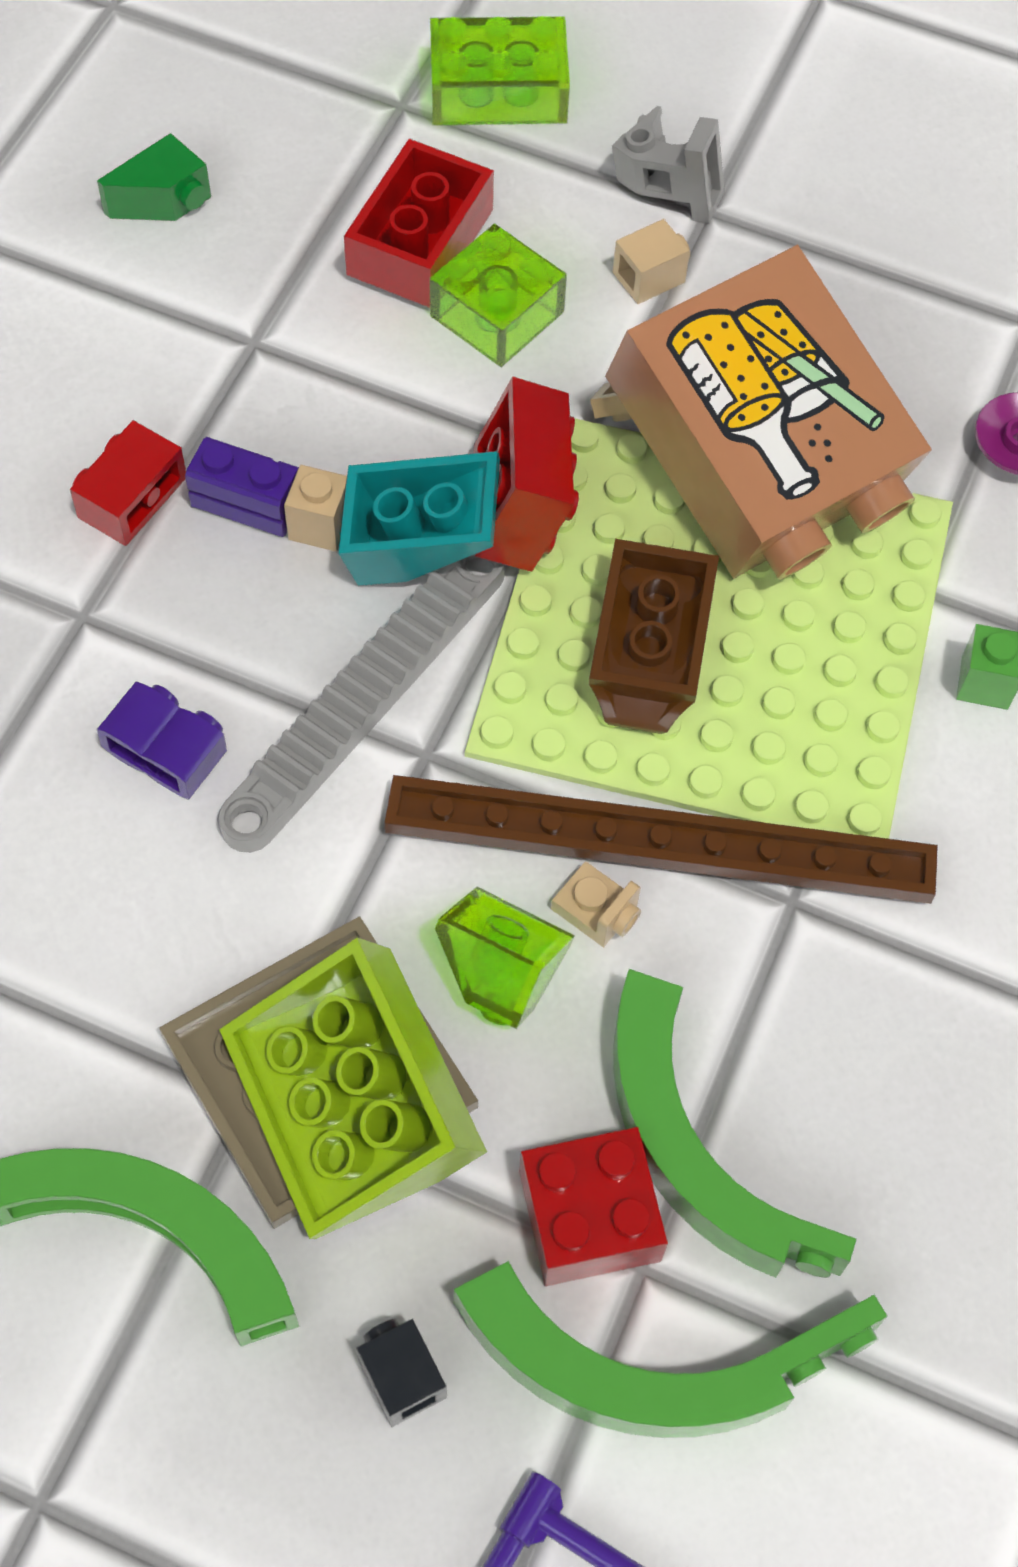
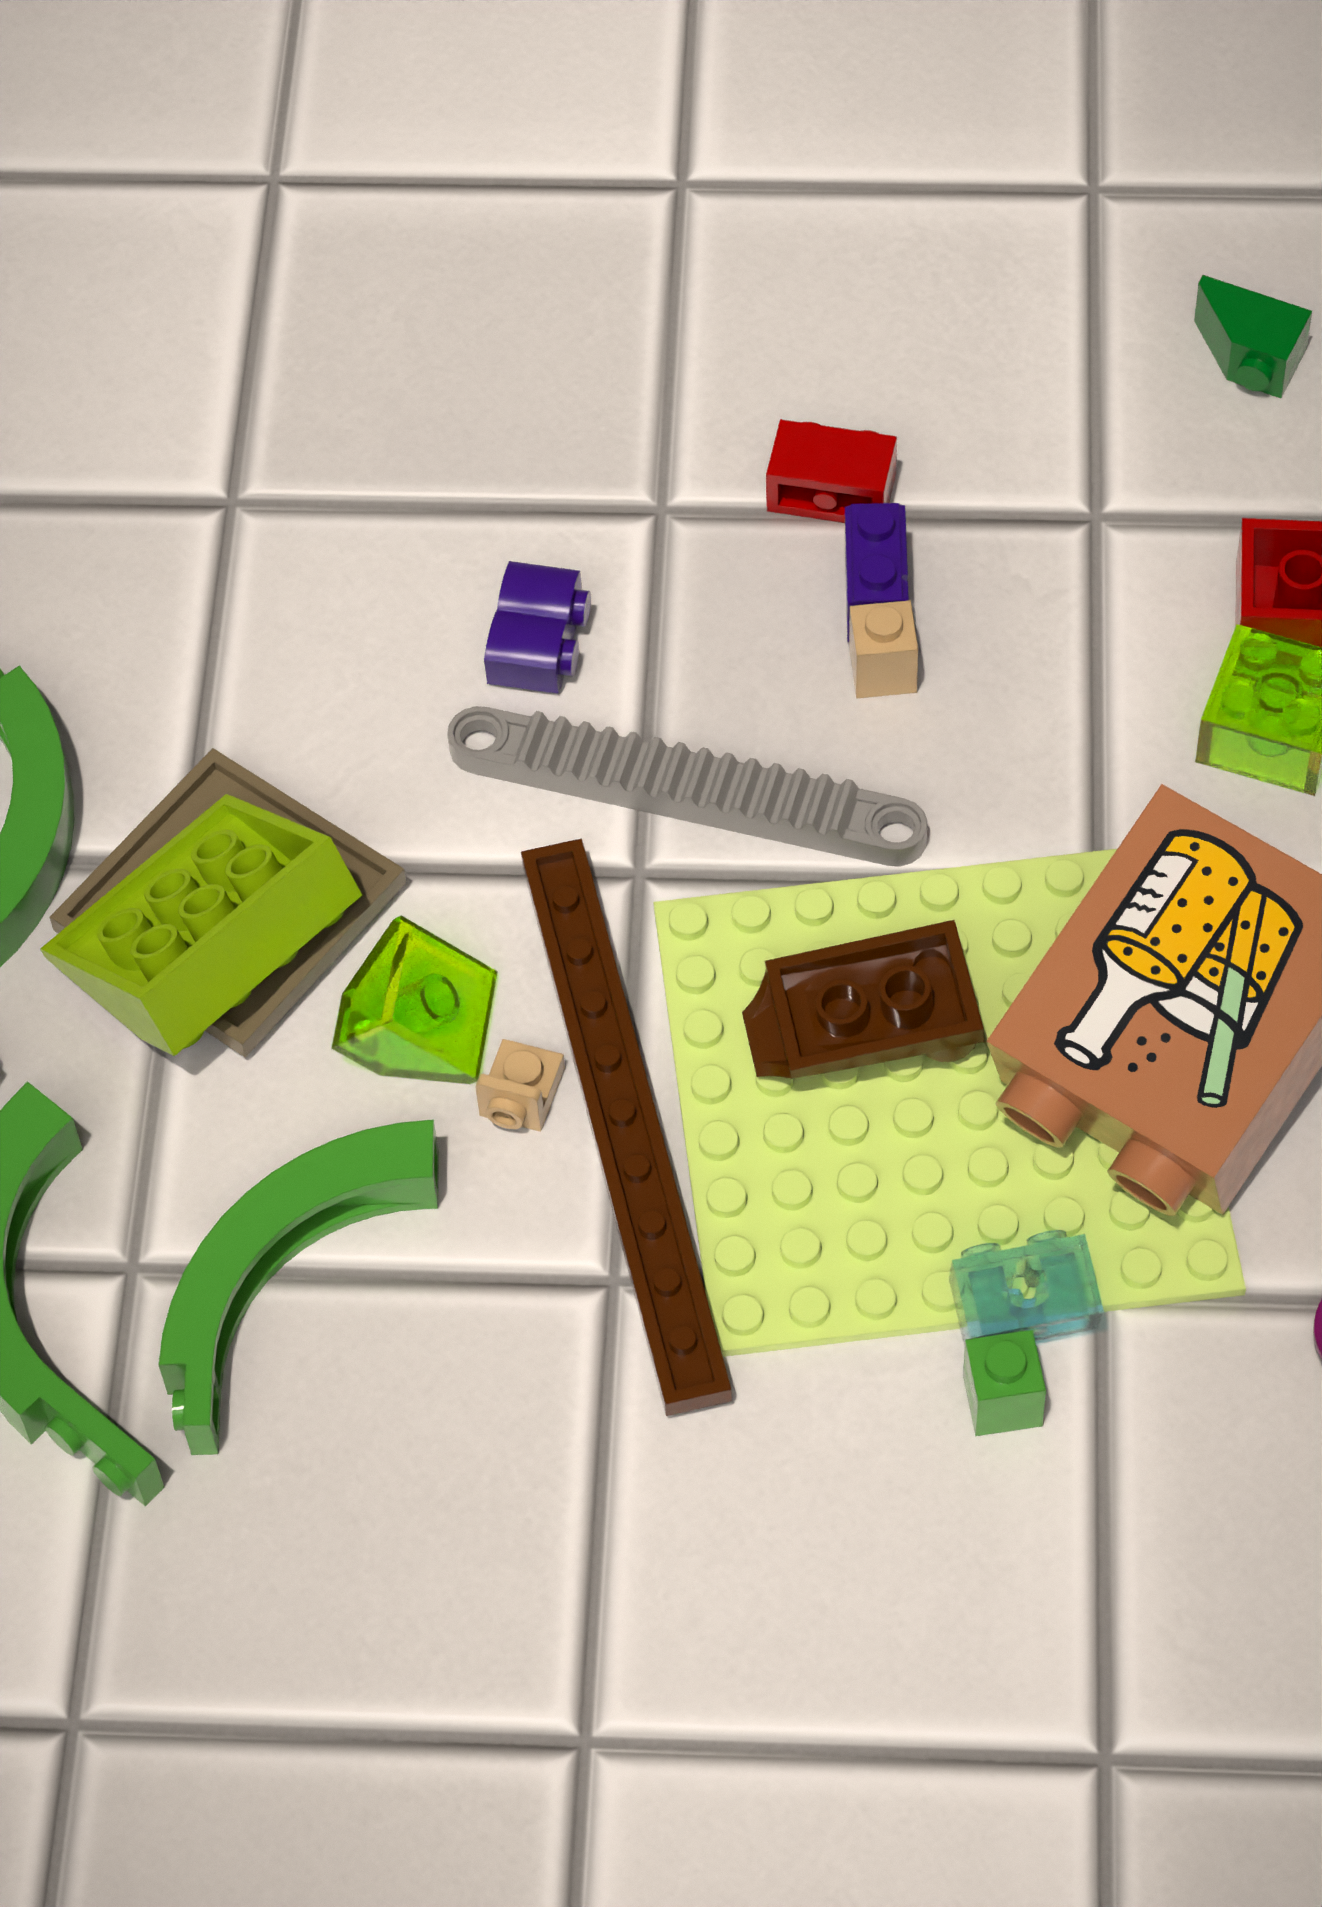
camera: 75 degrees right, 5 degrees down
teal slope [338,451,500,586] -> none
red brick [474,376,579,572] -> none
red brick [519,1127,668,1287] -> none
none -> clear light blue brick [948,1230,1104,1348]

